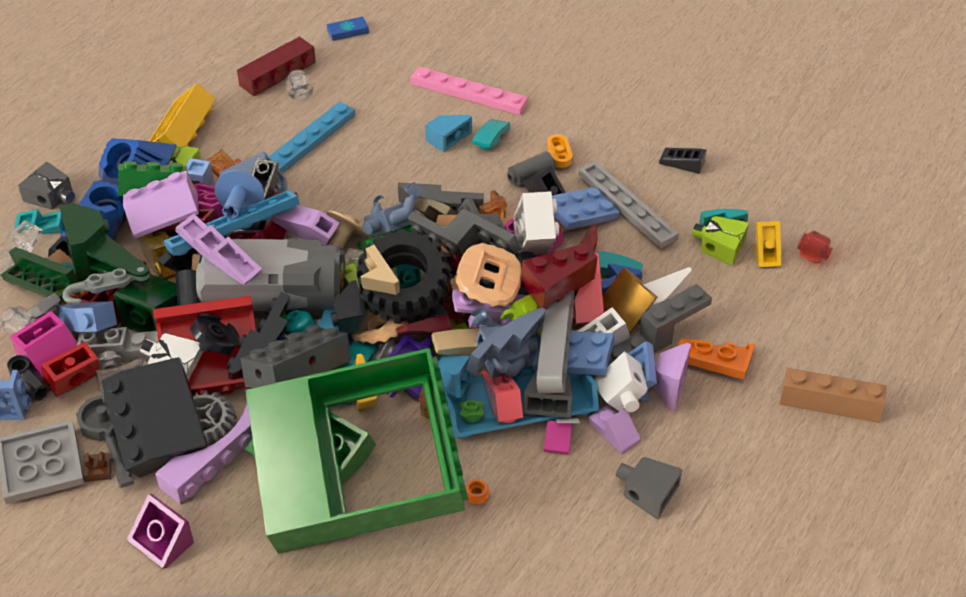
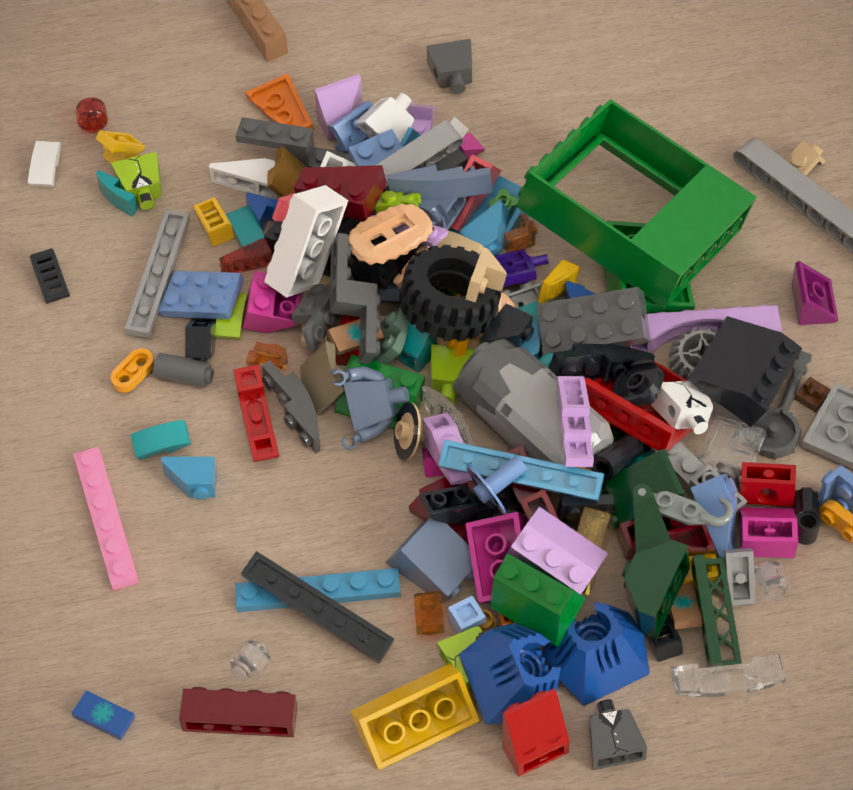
camera: 130 degrees left, 10 degrees up
teal slope [14,209,64,234] -> none
none -> white slope [28,141,61,187]
none -> yellow slope [193,197,235,246]
none -> red slope [233,364,279,462]
none -> black plate [241,551,394,663]
none -> red slope [503,688,570,777]

